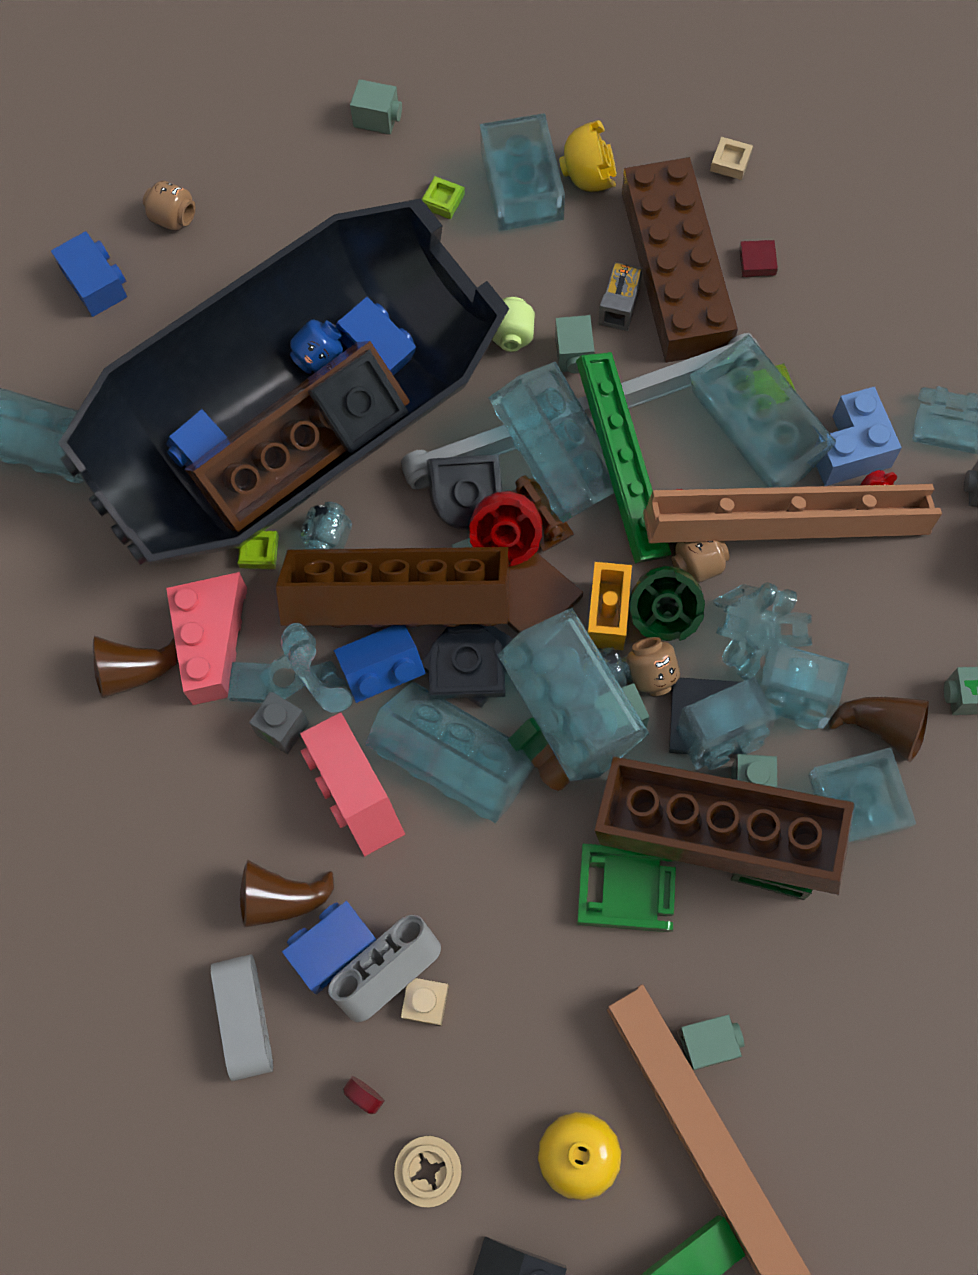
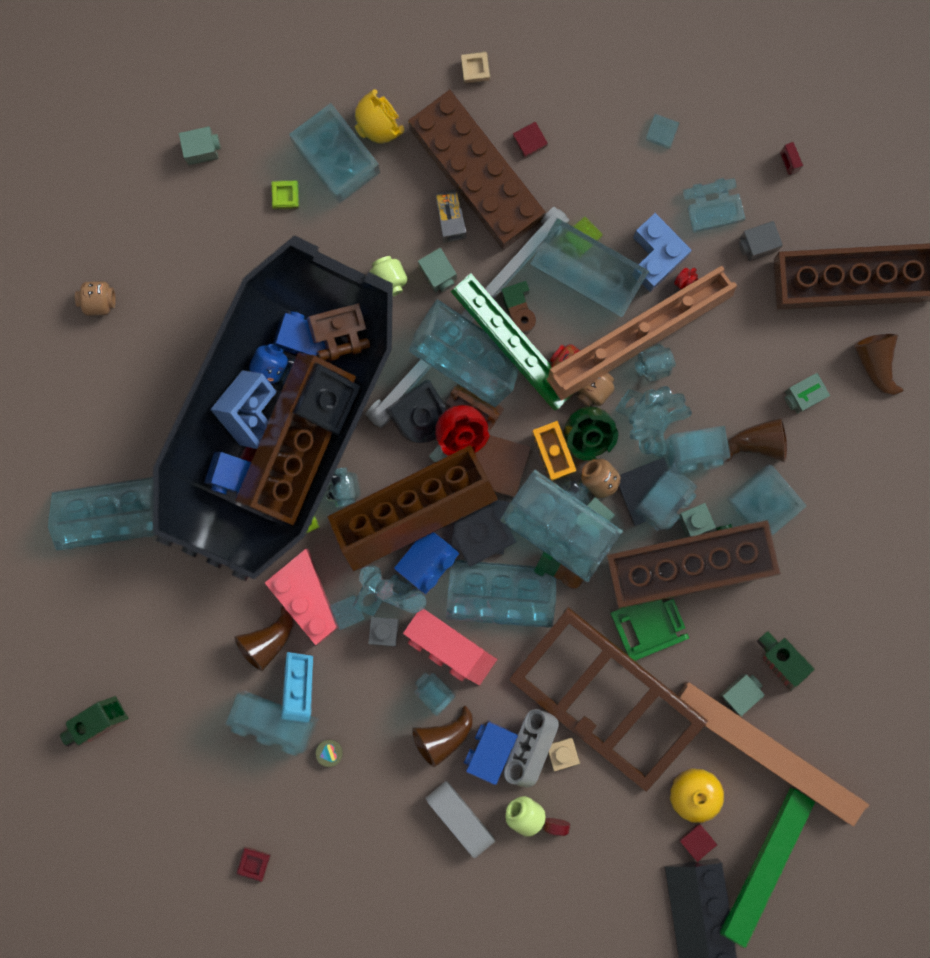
camera: 30 degrees left, 15 degrees up
blue brick [51,231,127,317] -> none
tan gear [394,1136,462,1207] -> none
none -> medium blue brick [210,371,276,449]
none -> clear light blue brick [226,691,319,756]
none -> medium azure tile [281,652,313,723]
none -> reddish brown plate [307,303,370,361]
none -> olive tile [316,739,343,767]
none -> clear light blue slope [414,672,456,716]
none -> leg [501,281,536,334]
none -> yellowish green head [505,796,546,836]
none -> reddish brown door [509,607,708,792]
none -> clear light blue head [634,344,676,382]
none -> clear light blue tile [646,114,679,149]
none -> dark red tile [679,823,718,862]
none -> dark green torso [756,631,815,692]

